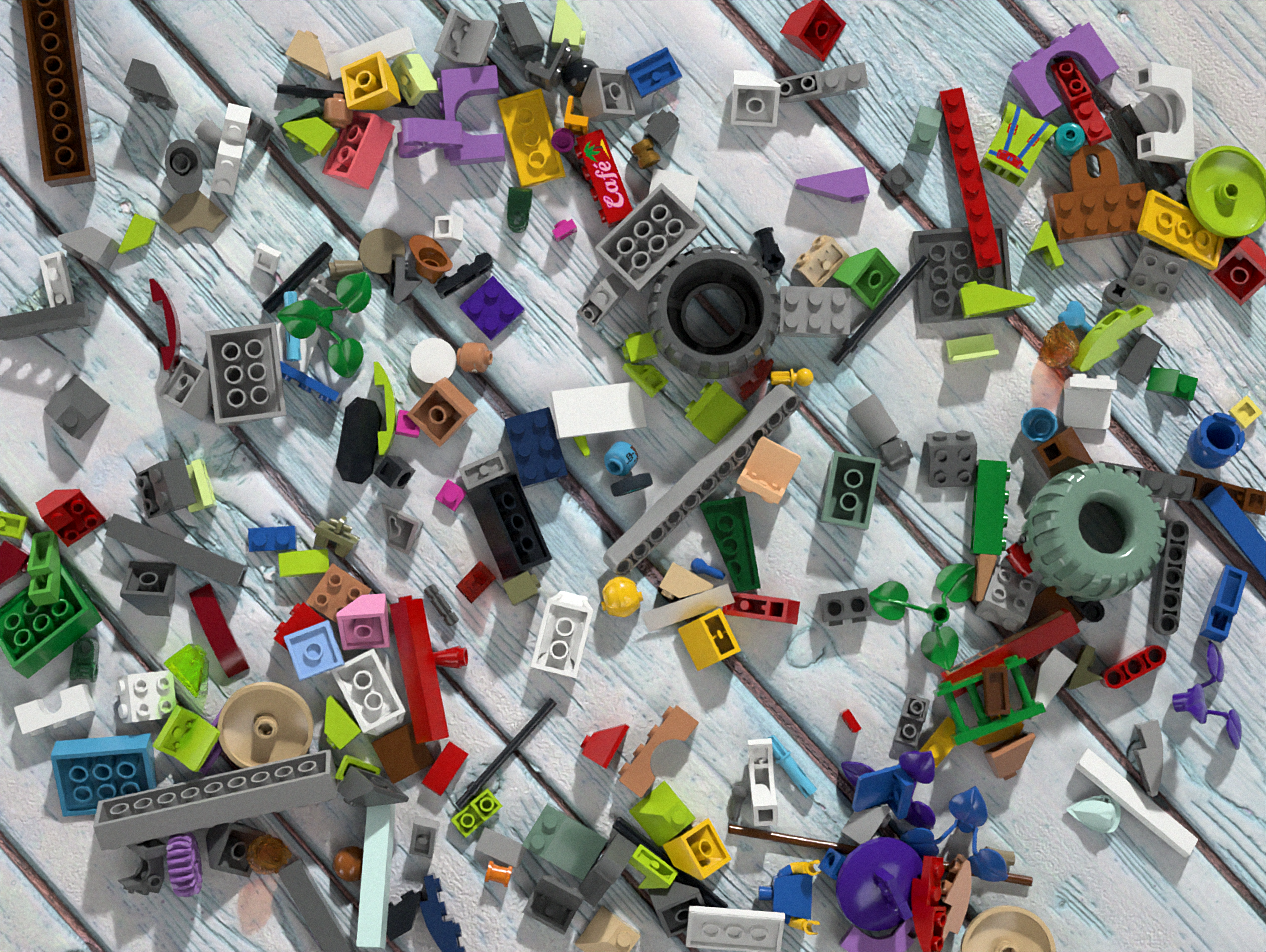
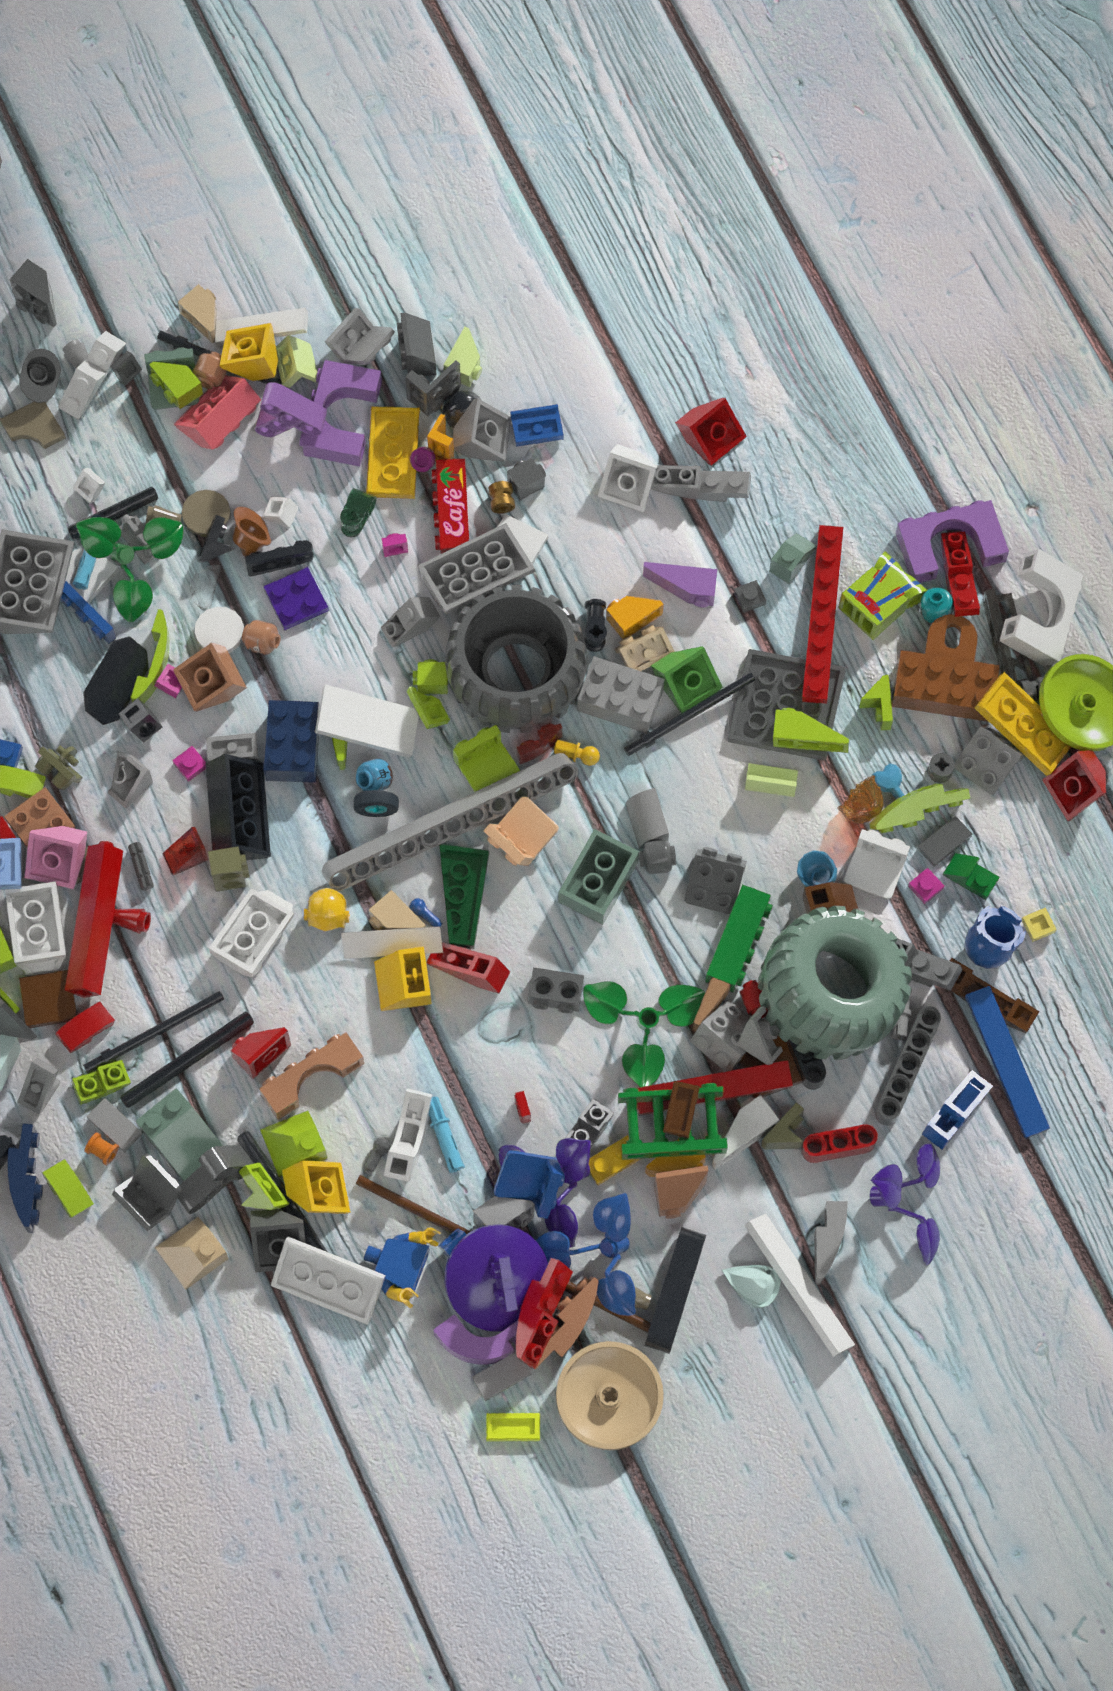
camera: 20 degrees right, 15 degrees down
none -> lime slope [41,1159,94,1218]
none -> black axle [120,1011,254,1108]
none -> light orange slope [606,596,664,640]
none -> black beam [644,1227,706,1354]
none -> light grey slope [737,1007,783,1065]
none -> dark pink plate [908,868,945,904]

